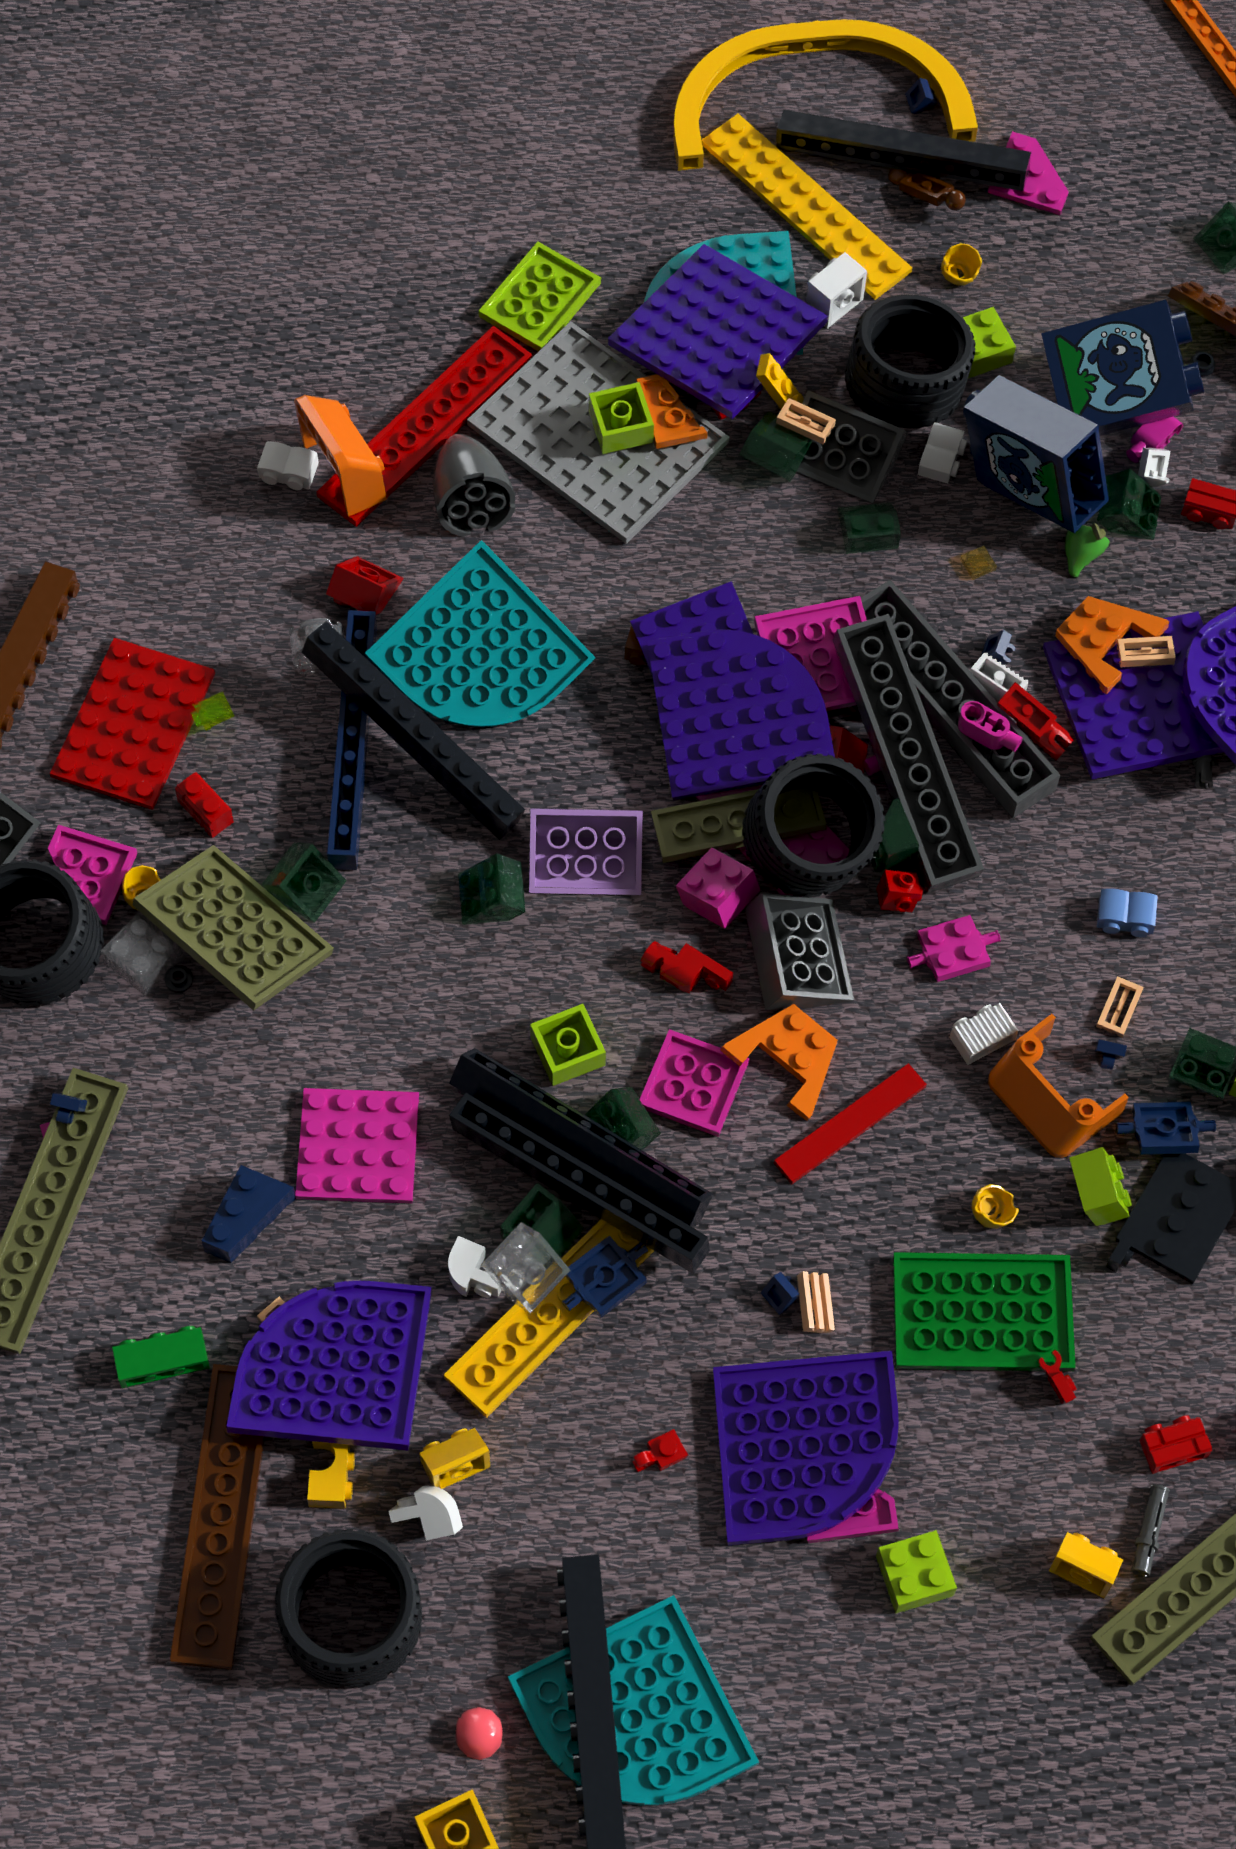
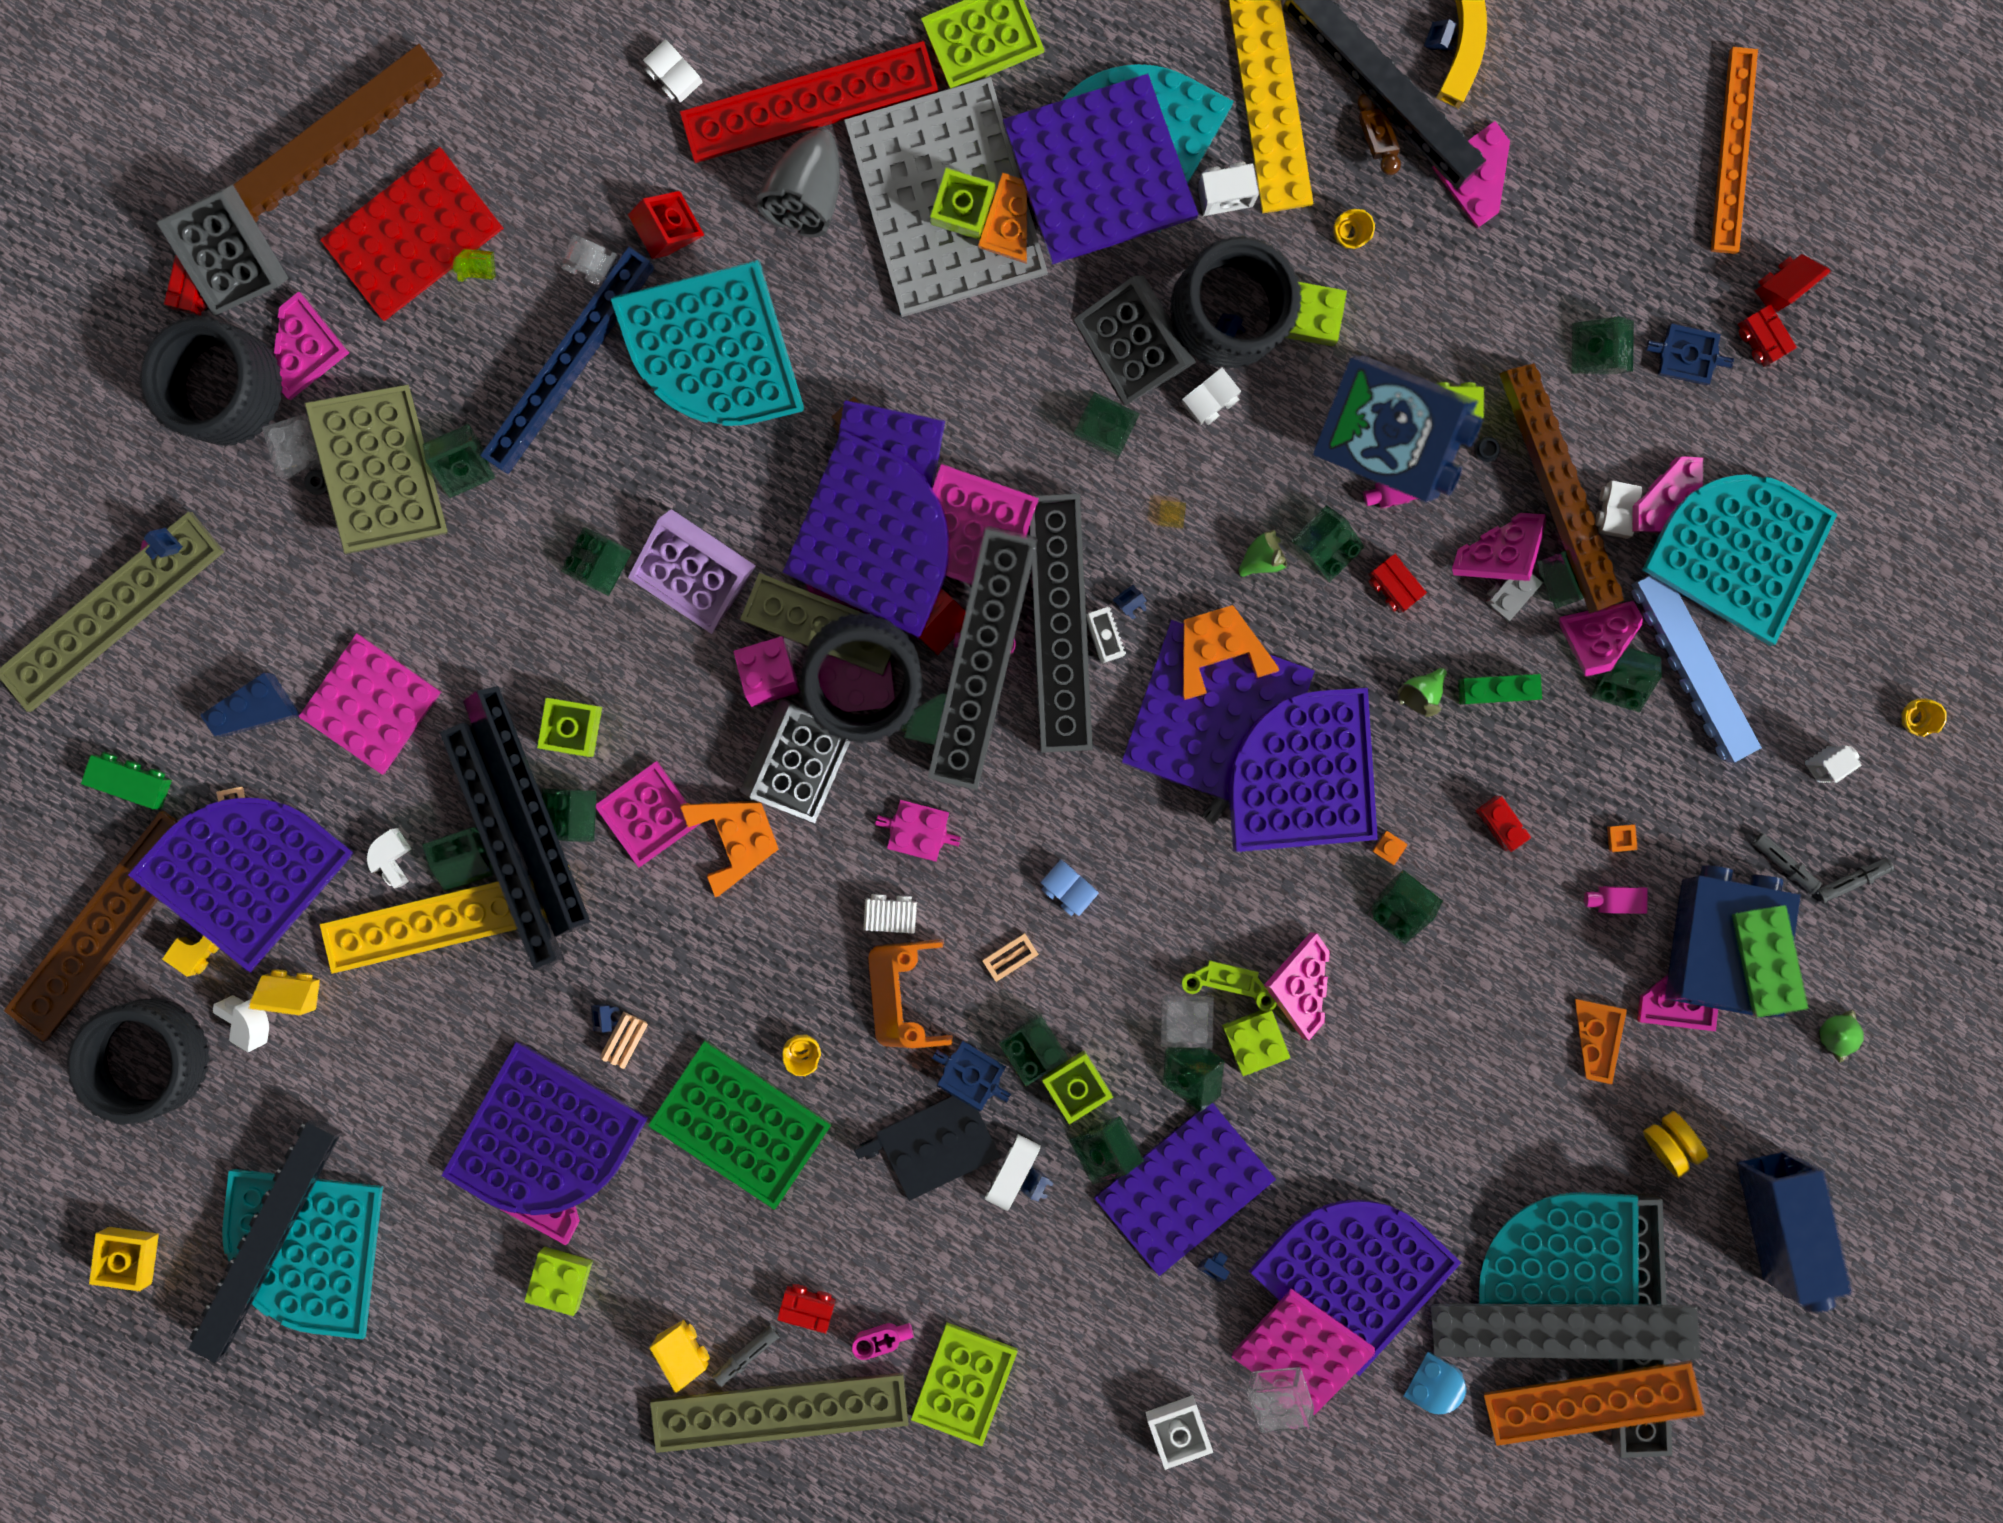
camera: 35 degrees right, 25 degrees up
yellow hair [122,865,161,910] -> none
red brick [175,772,234,838] -> none
orange windscreen [294,395,387,517] -> none
black brick [302,621,525,840] -> none
coral hair [456,1707,503,1760] -> none
clear brick [481,1222,570,1313] -> none
dark blue plate [562,1235,648,1318] -> none
red plate [632,1429,688,1472] -> none
red plate [641,941,733,993] -> none
clear green slope [739,411,813,482] -> none
yellow plate [756,353,804,415] -> none
red tile [774,1063,927,1184] -> none
light nougat tile [776,398,836,444] -> none
red brick [876,870,923,913] -> none
dark pink piece [958,701,1023,752] -> none
dark blue brick [963,375,1109,533] -> none
red plate [996,682,1074,760] -> none
red plate [1037,1350,1077,1404] -> none
lime brick [1069,1147,1132,1226] -> none
dark blue tile [1095,1039,1127,1070] -> none
light nougat tile [1117,636,1176,667] -> none
white plate [1138,448,1170,487] -> none

